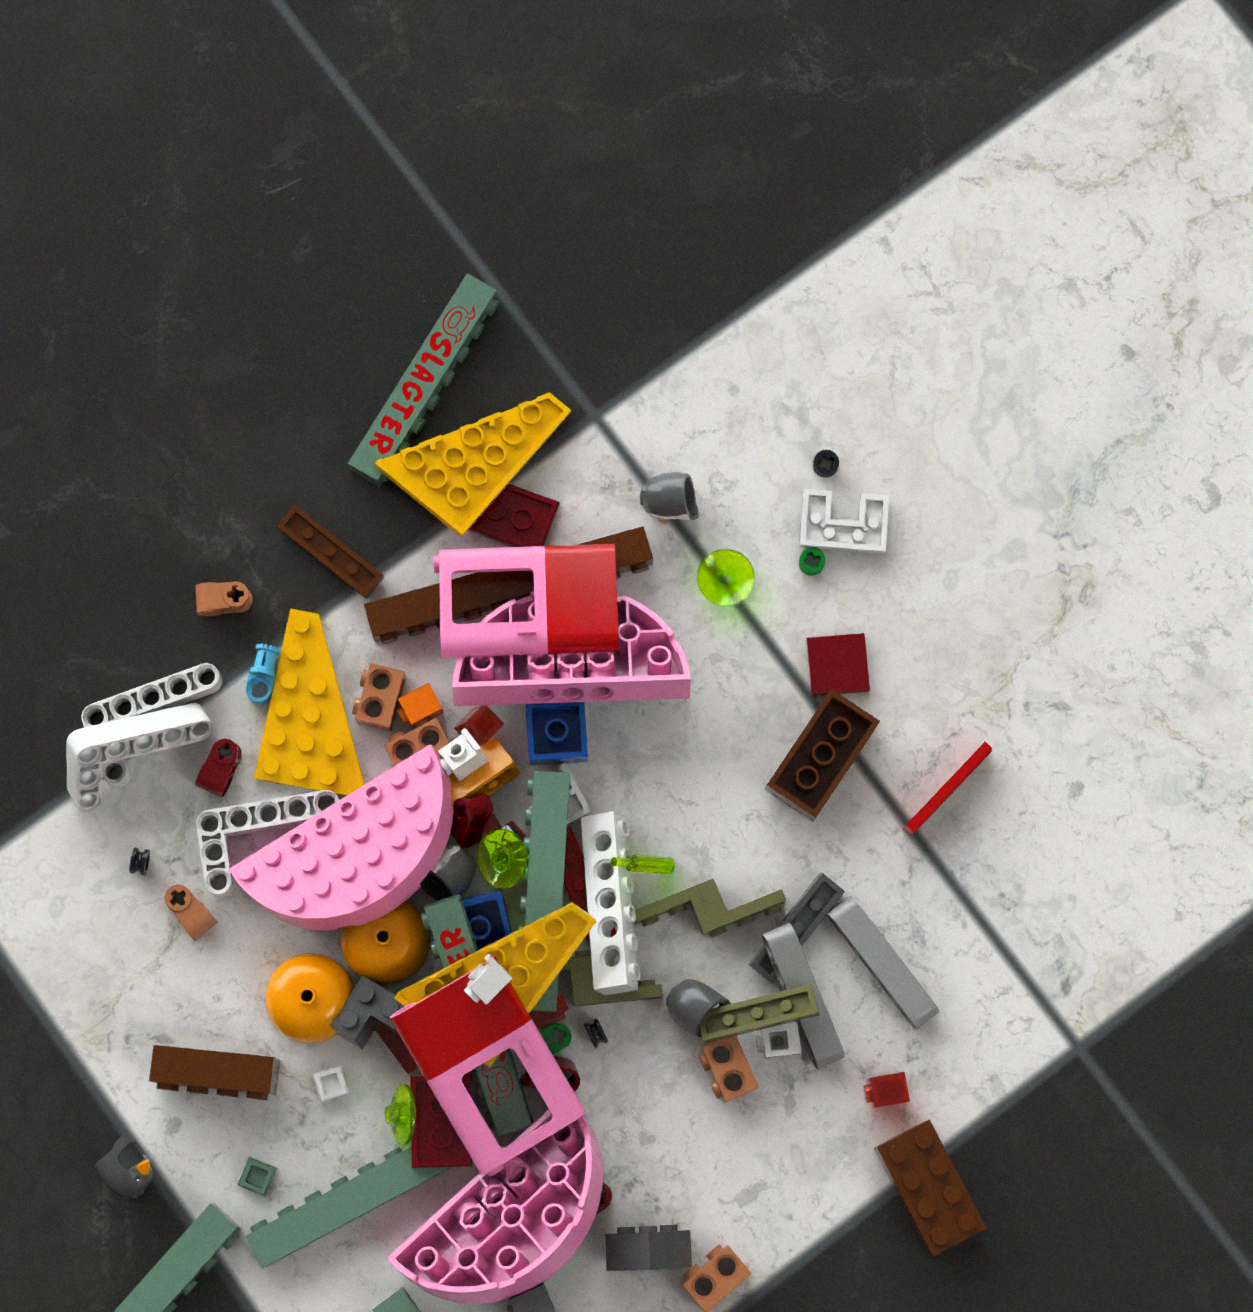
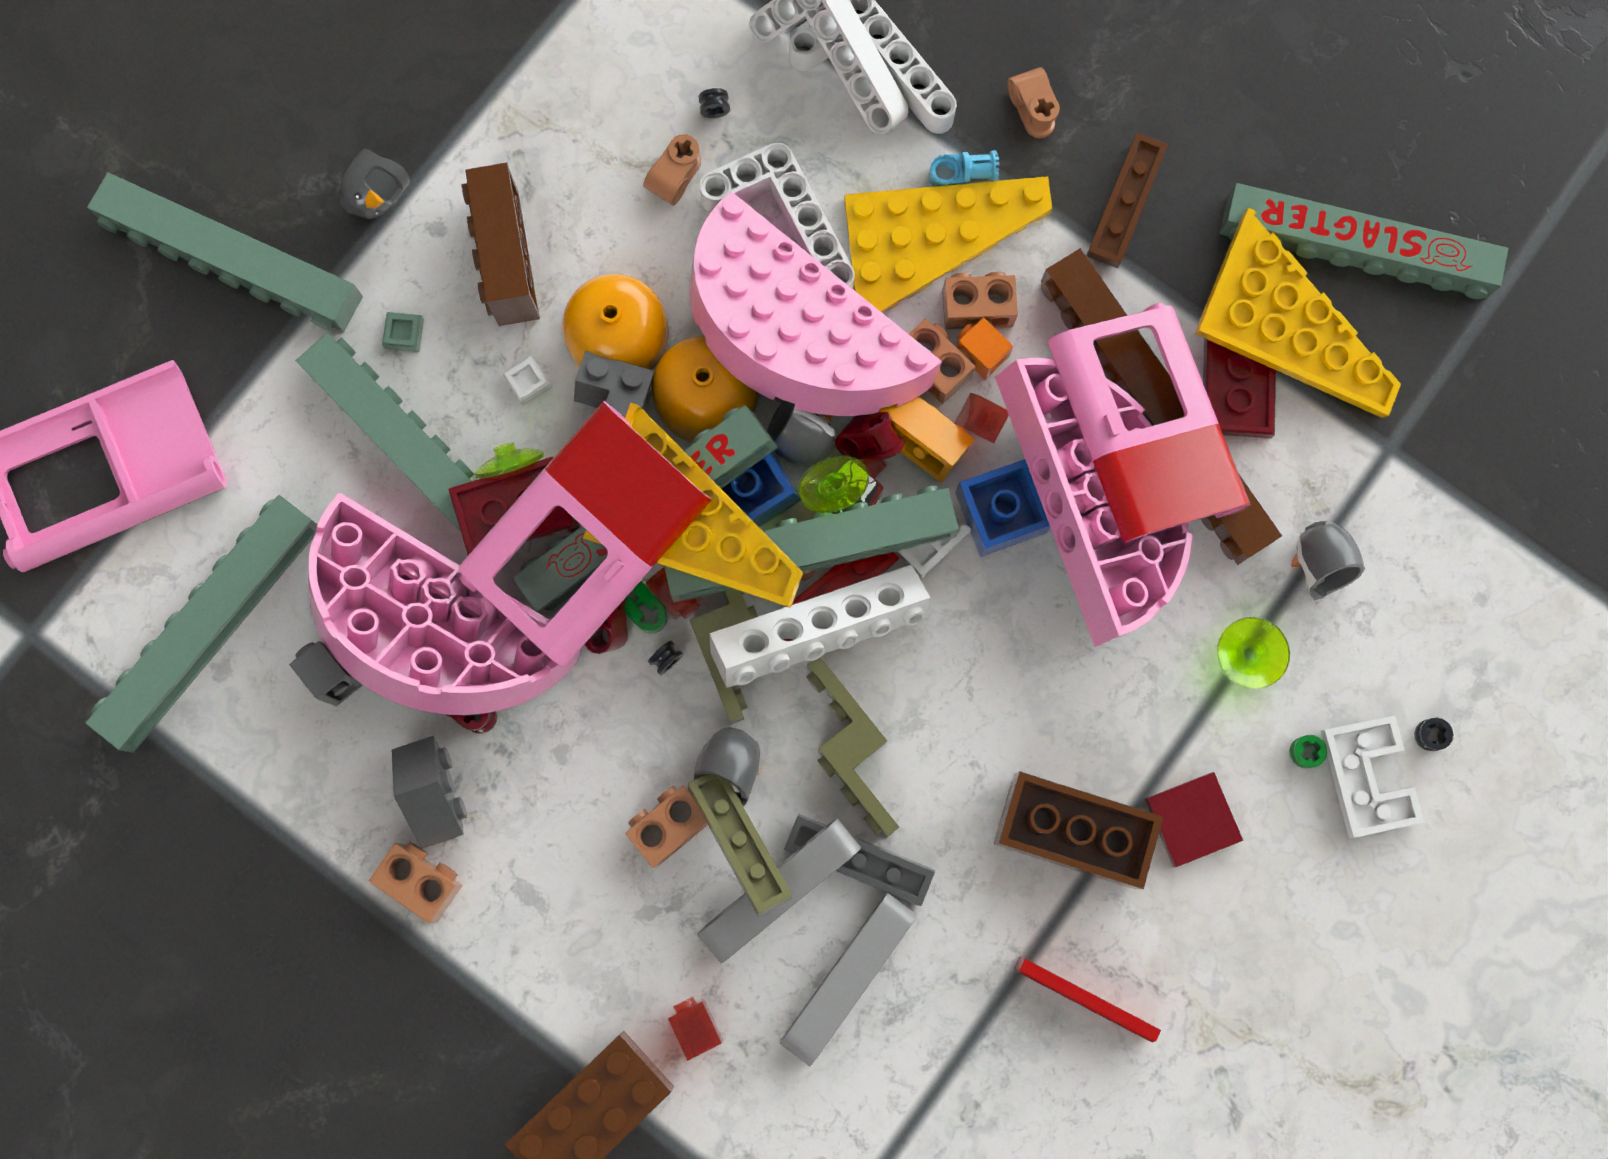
camera: 75 degrees right, 0 degrees up
dark red piece [195,739,242,798] -> none
white brick [438,728,488,782] -> none
white brick [464,953,512,1005] -> none
clear neon green axle [610,854,675,874] -> none
white brick [756,1023,802,1059] -> none

